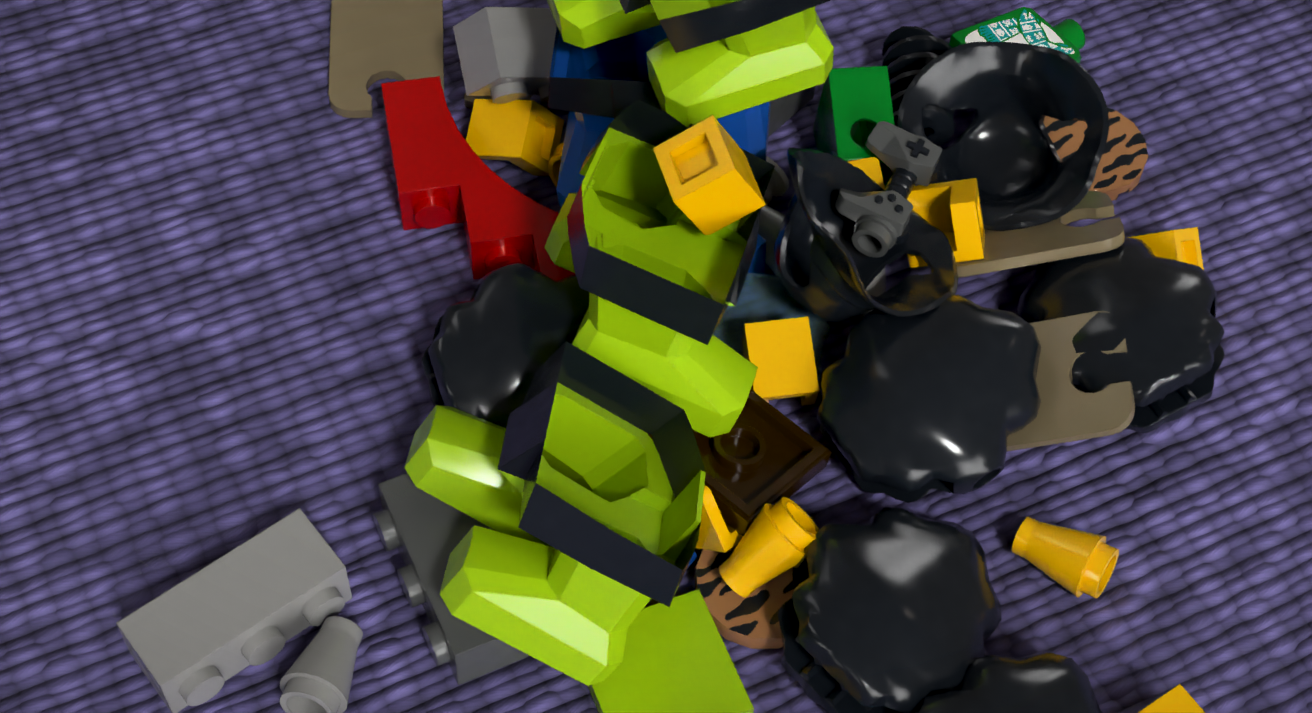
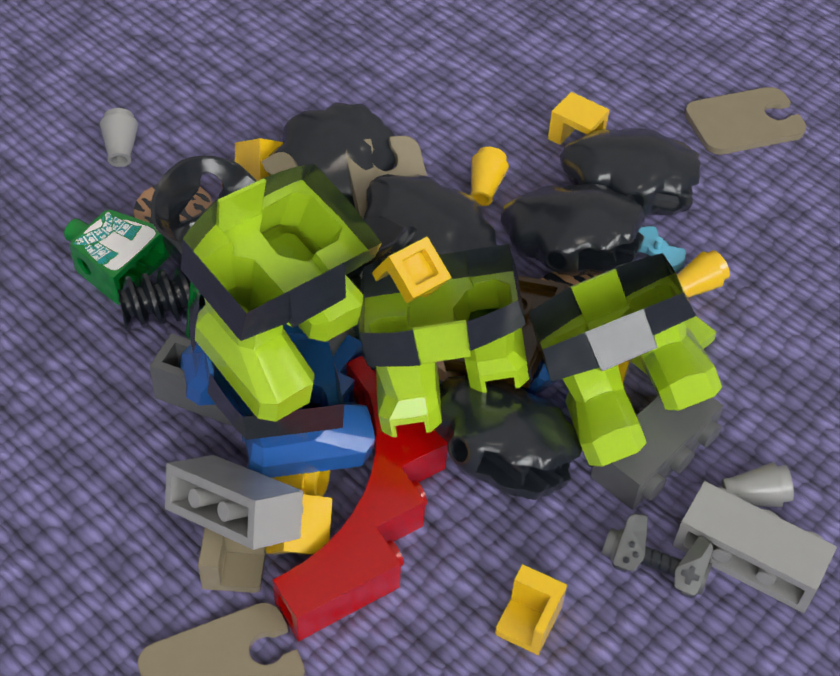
camera: 110 degrees left, 5 degrees down
yellow cone [719,497,819,598] -> none
none -> light grey cone [99,108,138,167]
none -> yellow panel [495,564,567,656]
none -> dark grey piece [601,513,713,598]

